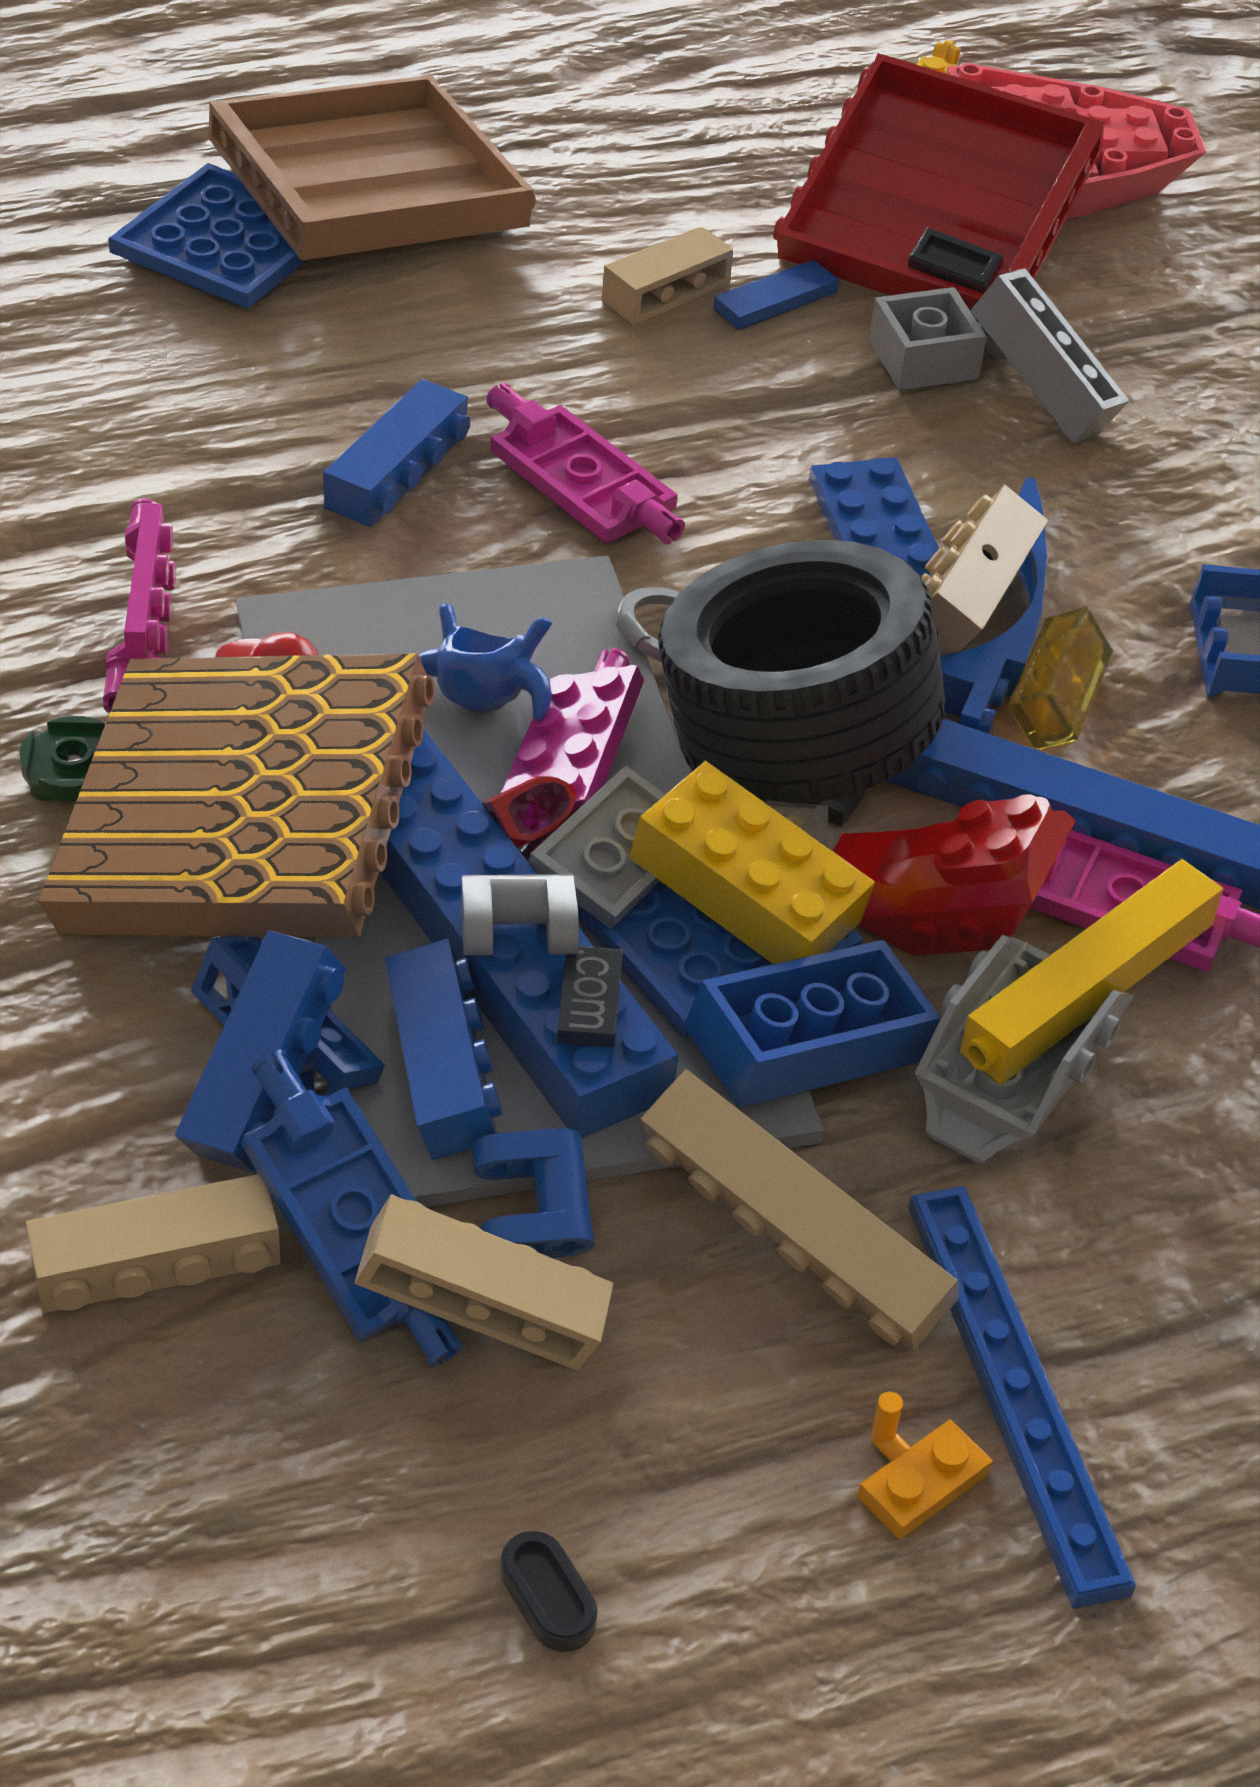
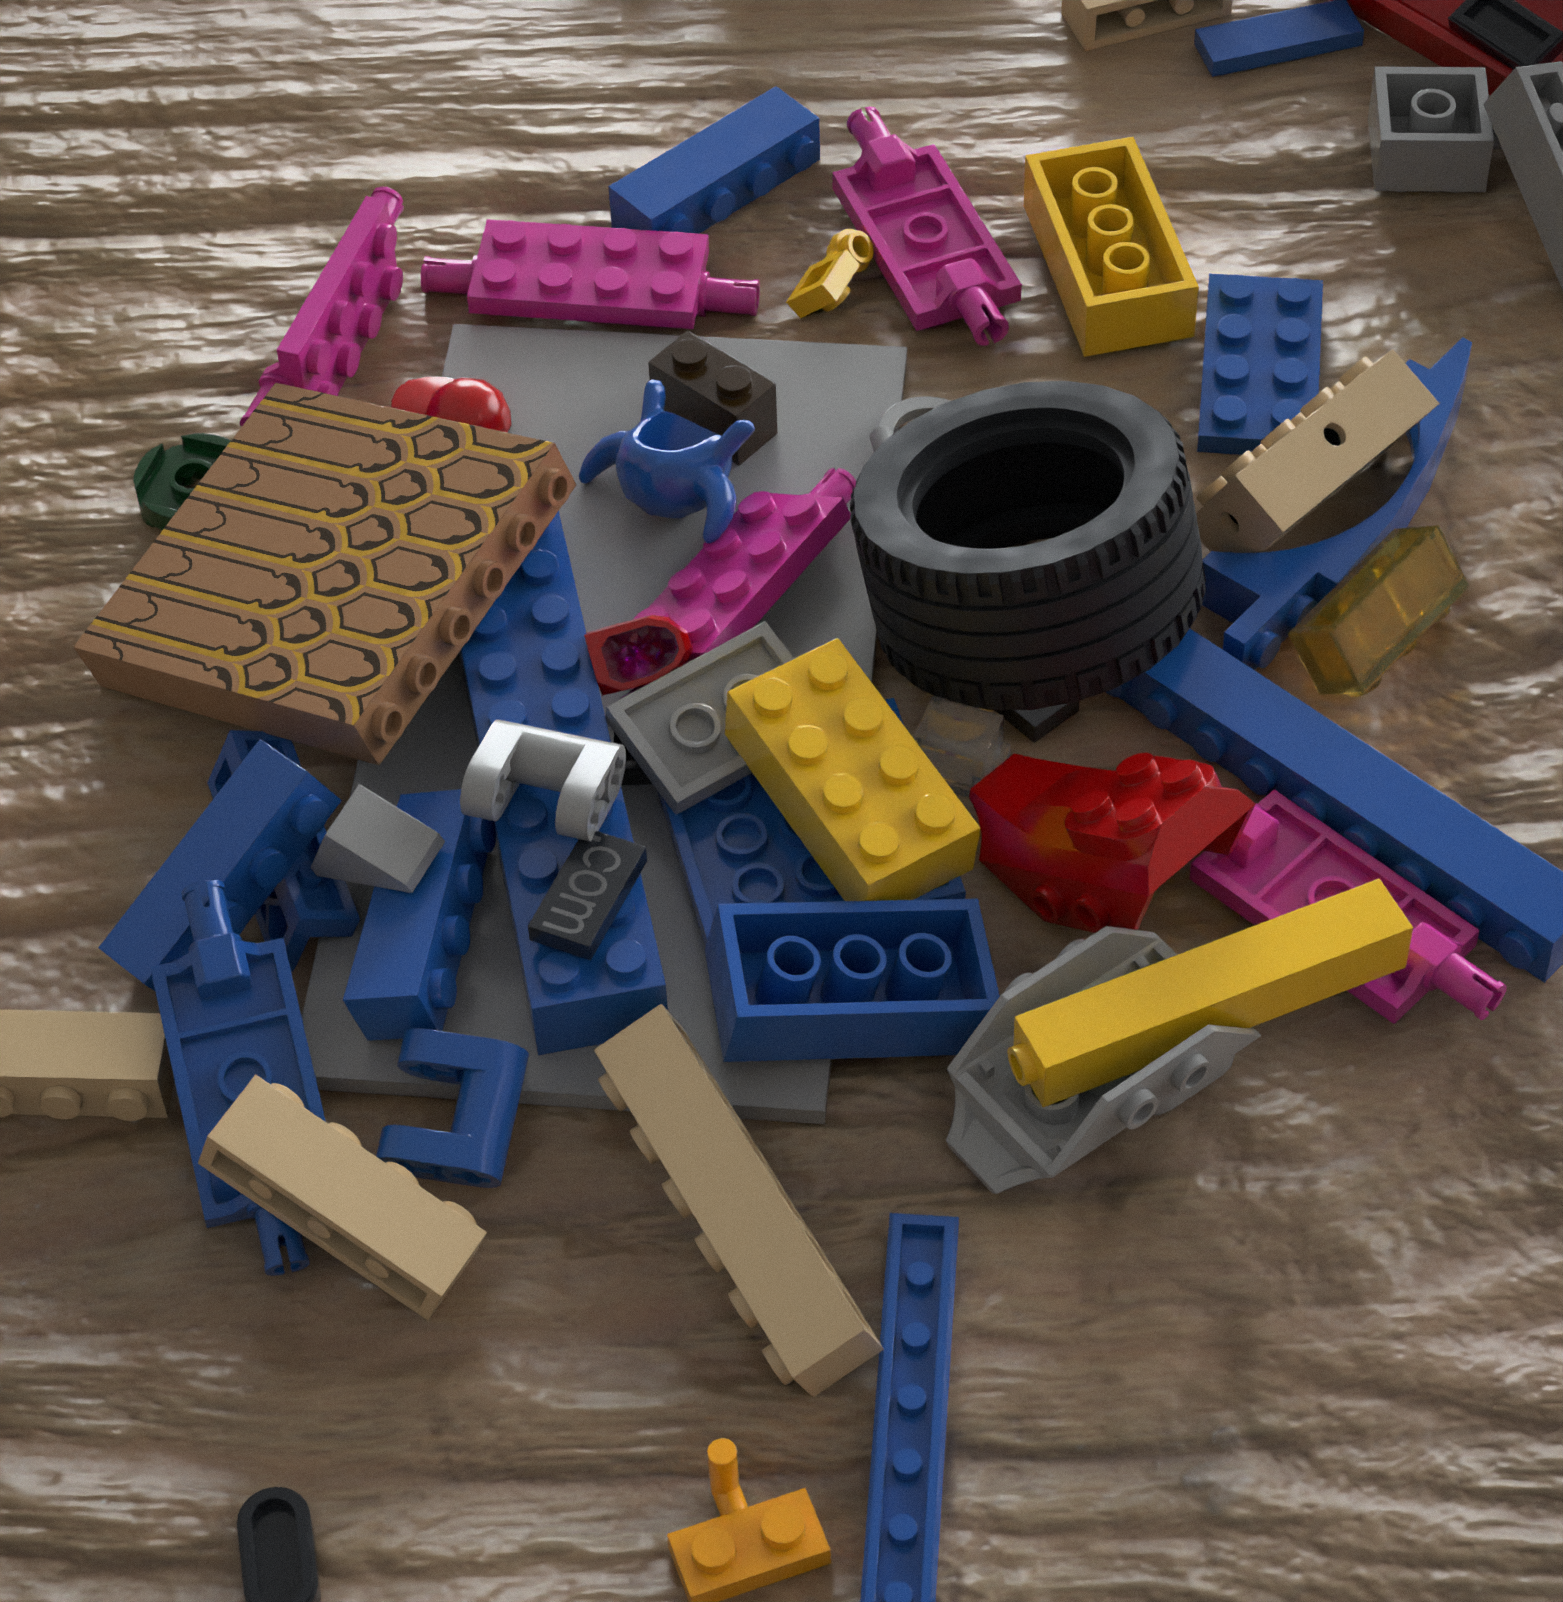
camera: 25 degrees right, 5 degrees up
none -> light grey slope [311,784,445,893]
none -> dark pink plate [421,219,760,329]
none -> dark brown brick [648,330,778,466]
none -> yellow plate [786,229,874,318]
none -> yellow brick [1024,137,1199,357]

